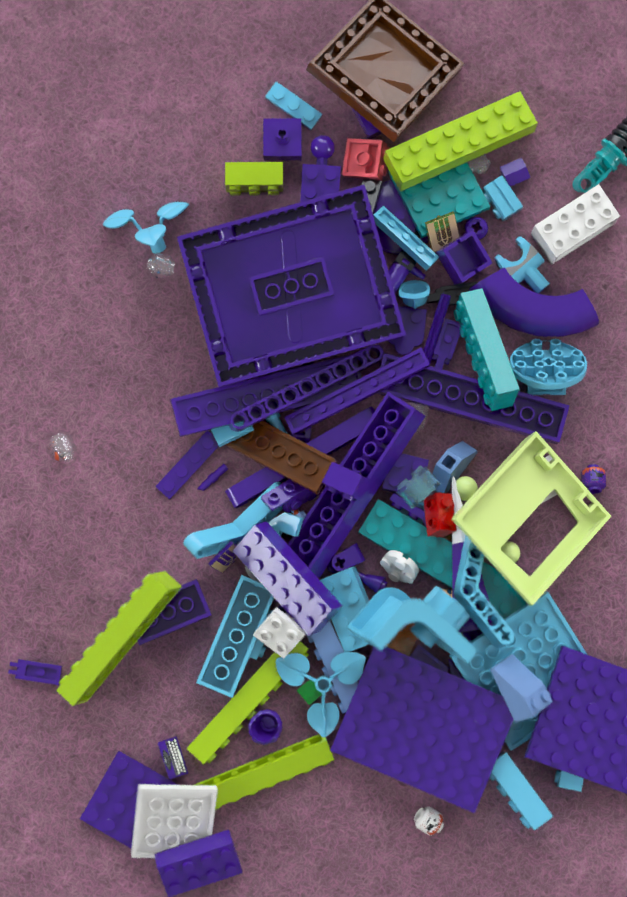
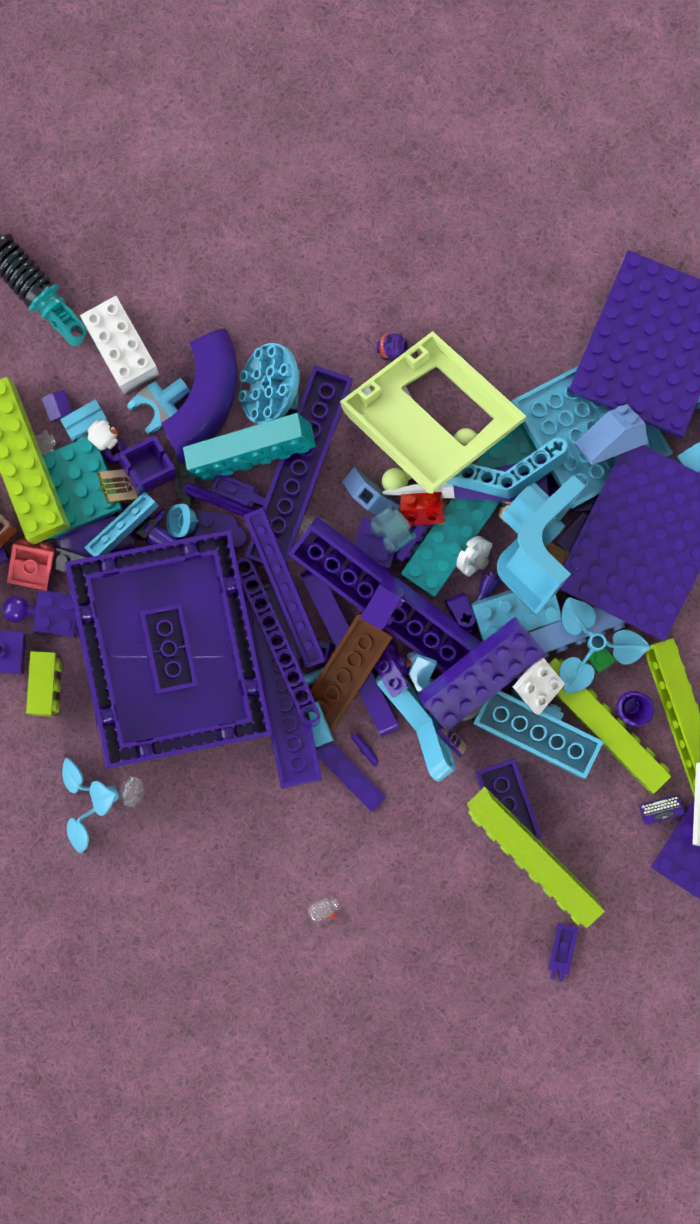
camera: 85 degrees left, 0 degrees up
none -> white head [87,420,118,450]

